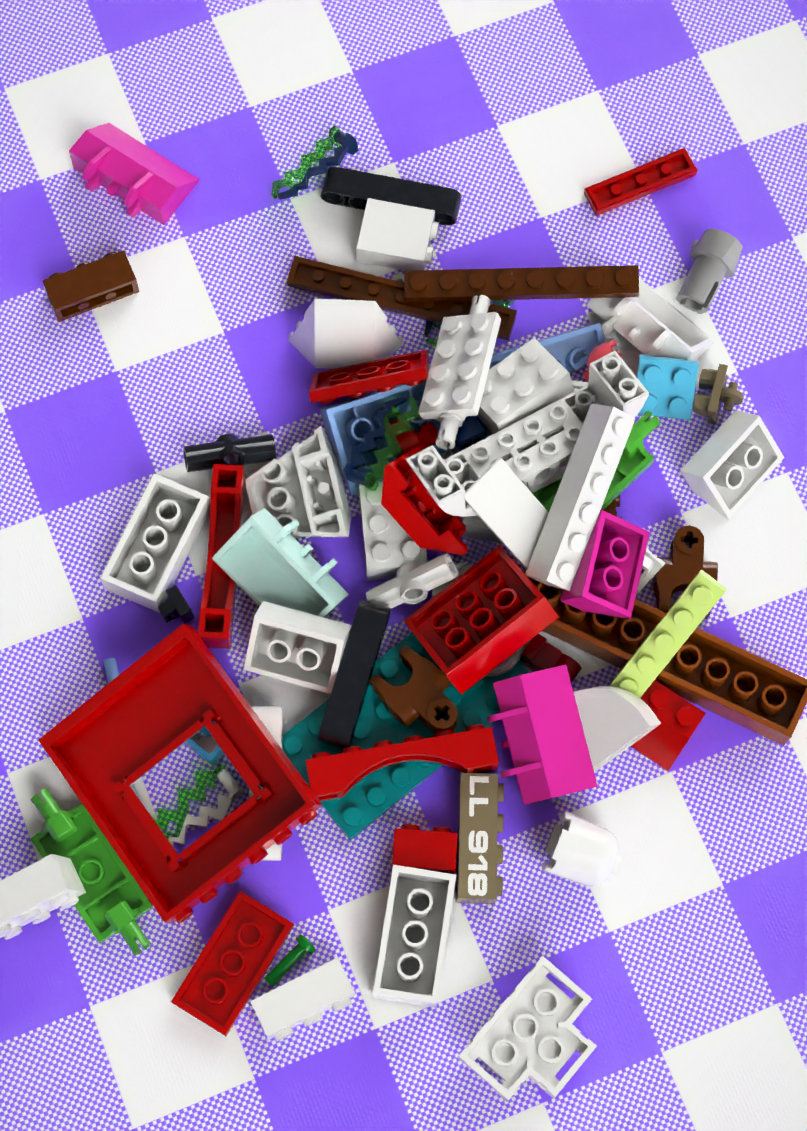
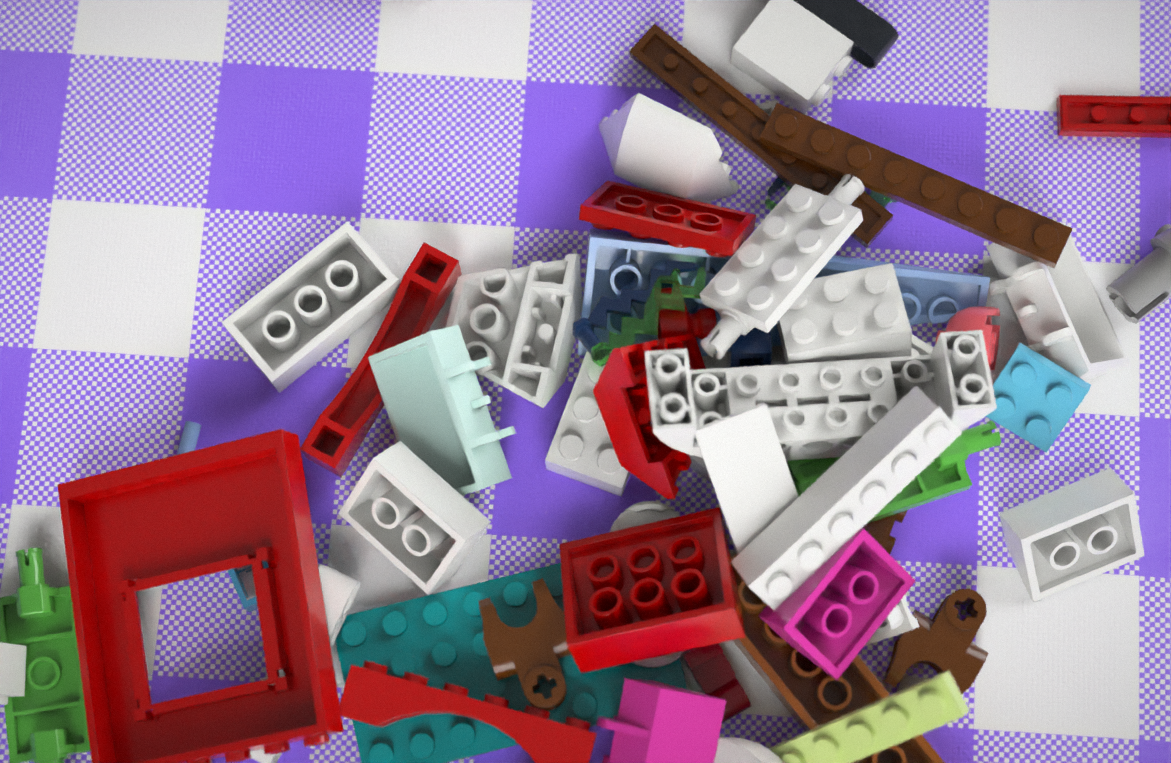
camera: 30 degrees right, 5 degrees up
piece [154,765,244,847] -> none
black tile [158,585,195,624] -> none
black piece [183,434,276,473] -> none
black beam [318,600,391,748] -> none
white piece [366,553,458,609] -> none
dark tan hips [693,364,744,424] -> none

